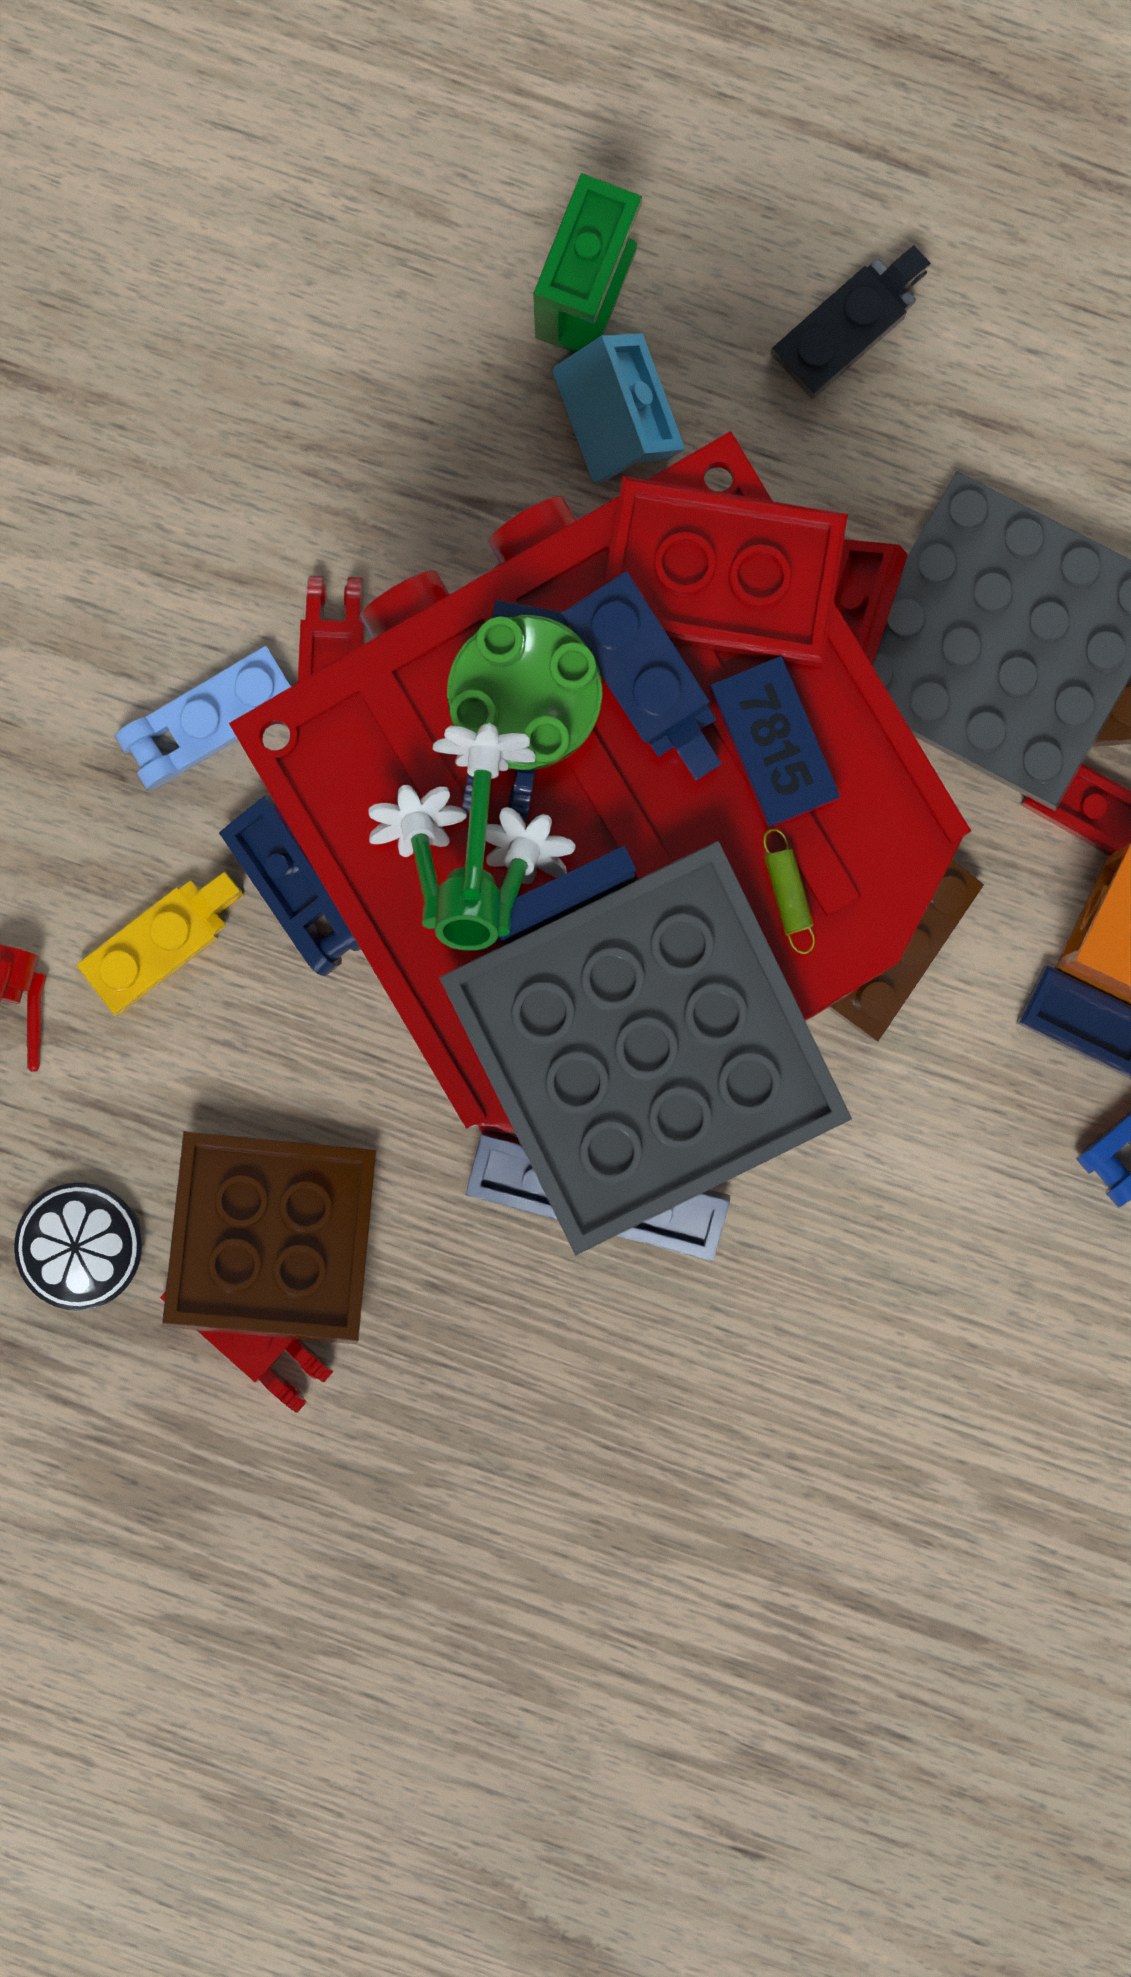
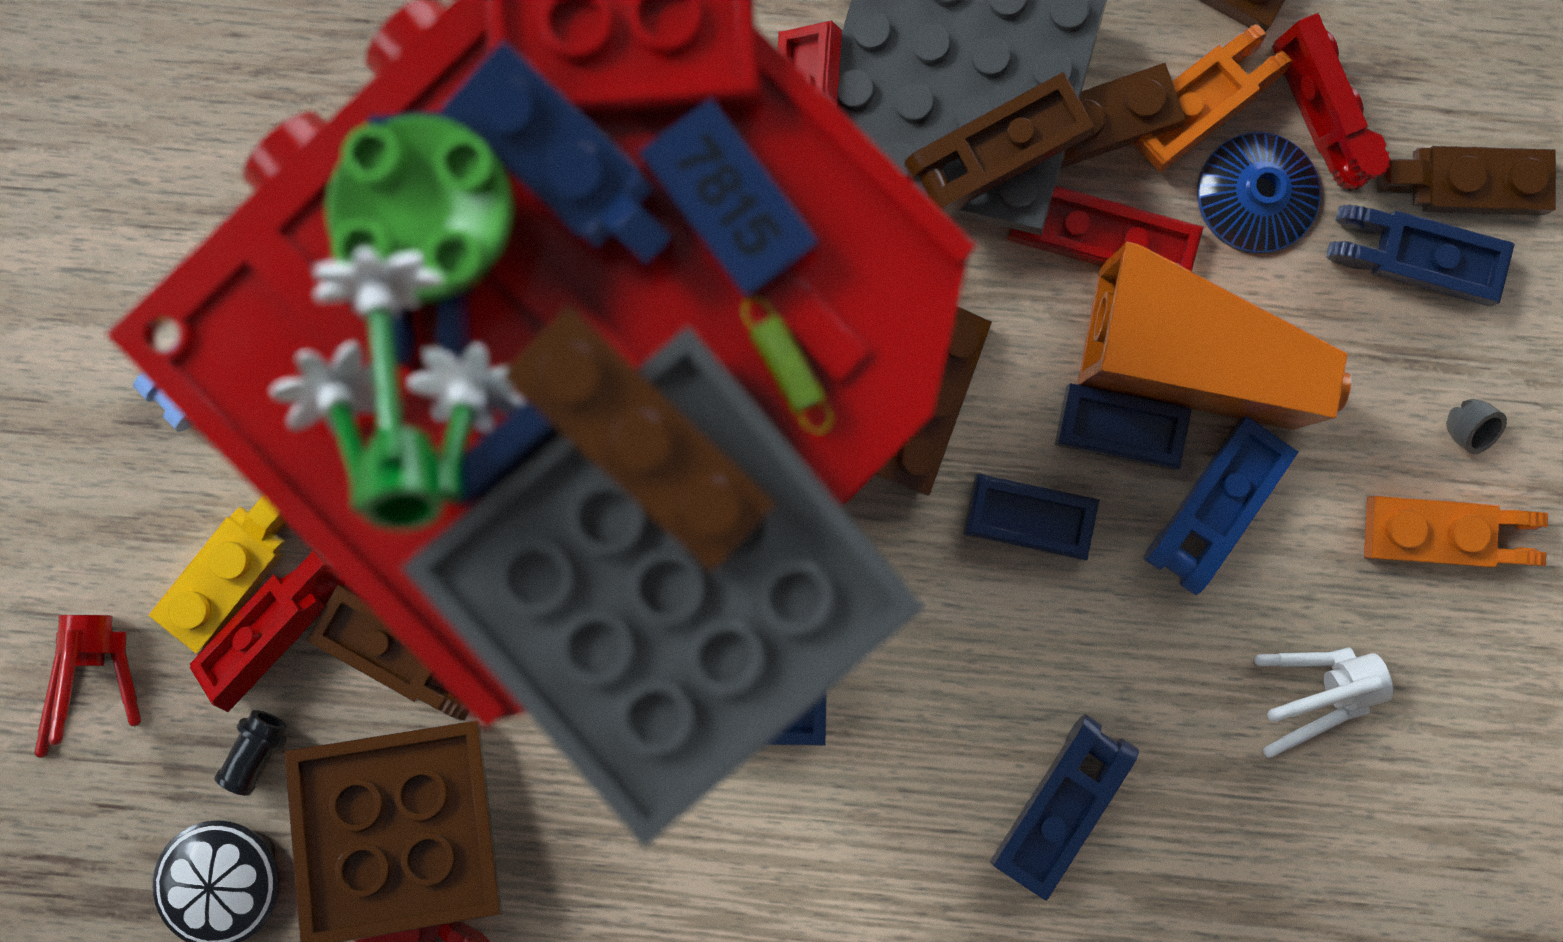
camera: 15 degrees left, 0 degrees up
none -> red hinge [189,550,345,712]
none -> black pin [214,710,287,796]
none -> reddish brown hinge [306,585,470,721]
none -> reddish brown plate [500,305,776,573]
none -> reddish brown plate [904,72,1095,216]
none -> dark blue tile [963,474,1100,560]
none -> dark blue plate [990,714,1139,901]

